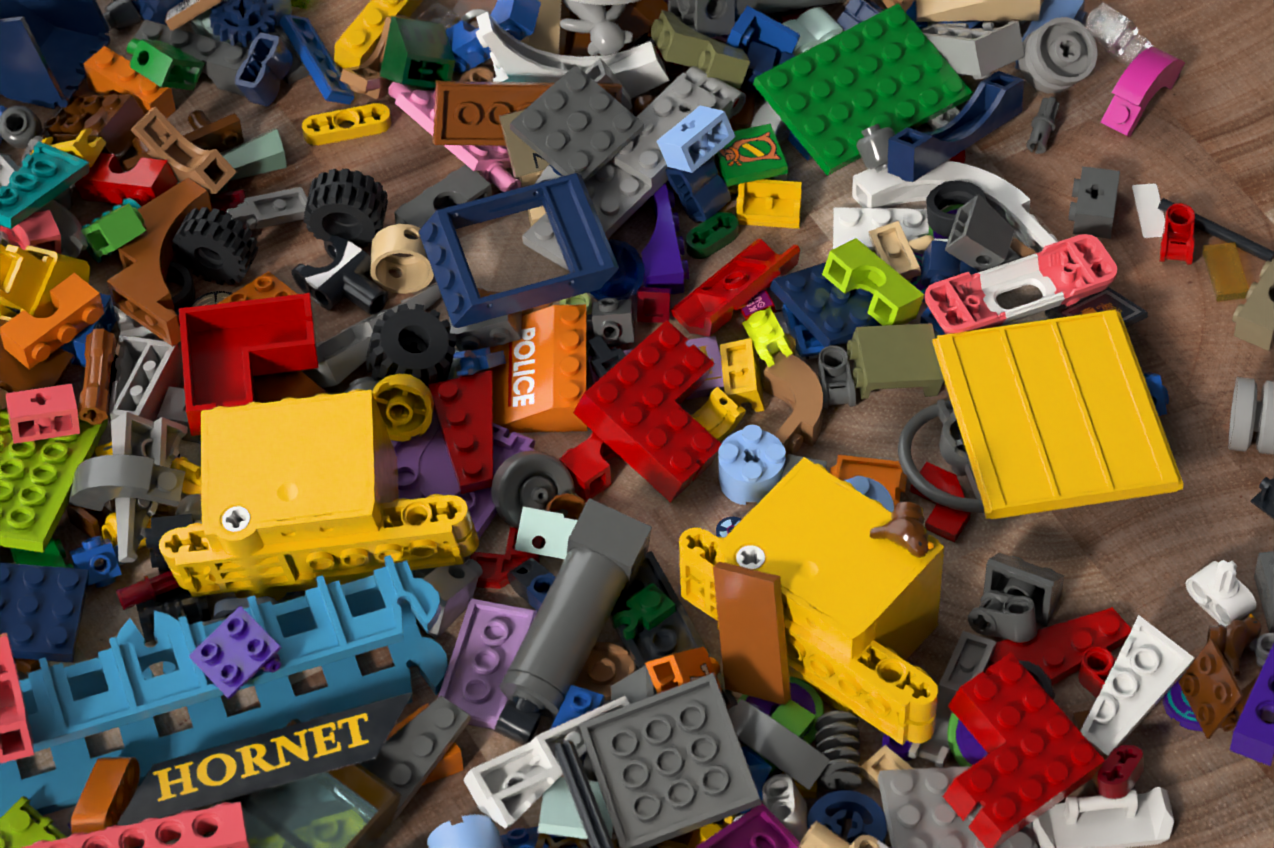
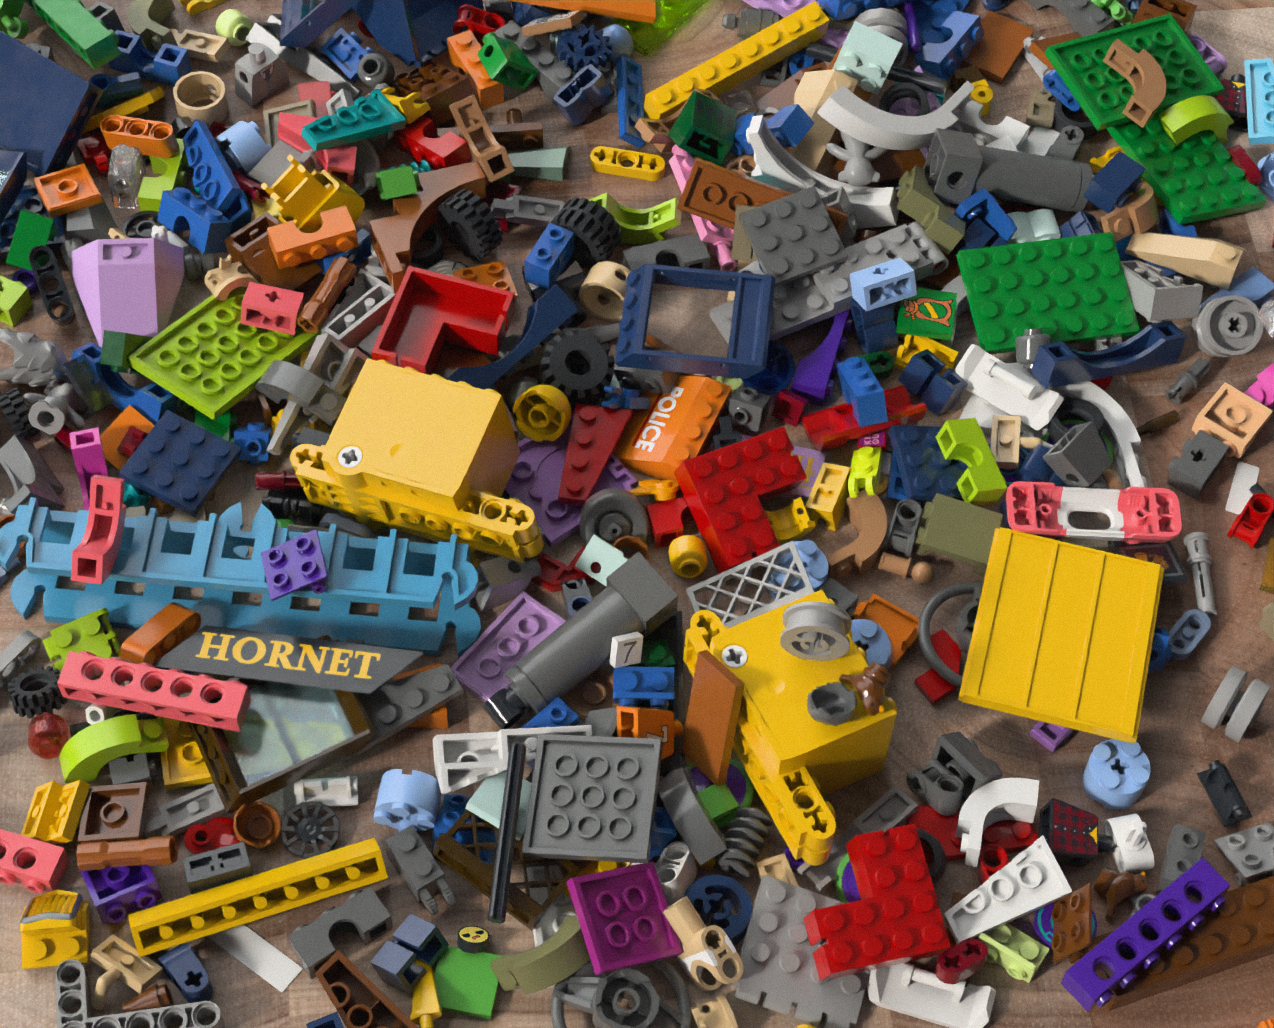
camera: 20 degrees right, 5 degrees up
none -> dark blue arch [446,284,578,390]
none -> red piece [453,4,505,46]
none -> blue brick [525,223,574,290]
none -> lime arch [589,192,681,244]
none -> white tile [609,631,643,668]
none -> blue bracket [613,666,675,710]
none -> light orange plate [628,479,680,501]
none -> yellow head [668,535,708,578]
none -> light grey fence [686,541,815,628]
none -> light grey wheel [780,601,852,661]
none -> dark grey hair [807,682,857,726]
none -> blue arch [837,357,888,427]
none -> medium nougat pin [878,551,934,585]
none -> dark blue piece [898,349,968,415]
none -> white piece [955,344,1064,431]
none -> white arch [955,778,1040,867]
none -> yellowish green bracket [977,923,1050,983]
none -> medium lavender tile [1029,721,1073,753]
none -> black torso [1039,798,1113,867]
none -> light blue brick [1082,739,1151,810]
none -> dark brown pin [1136,410,1180,437]
none -> sand blue plate [1168,609,1211,660]
none -> light grey pin [1183,532,1217,619]
none -> light nougat plate [1191,382,1273,459]

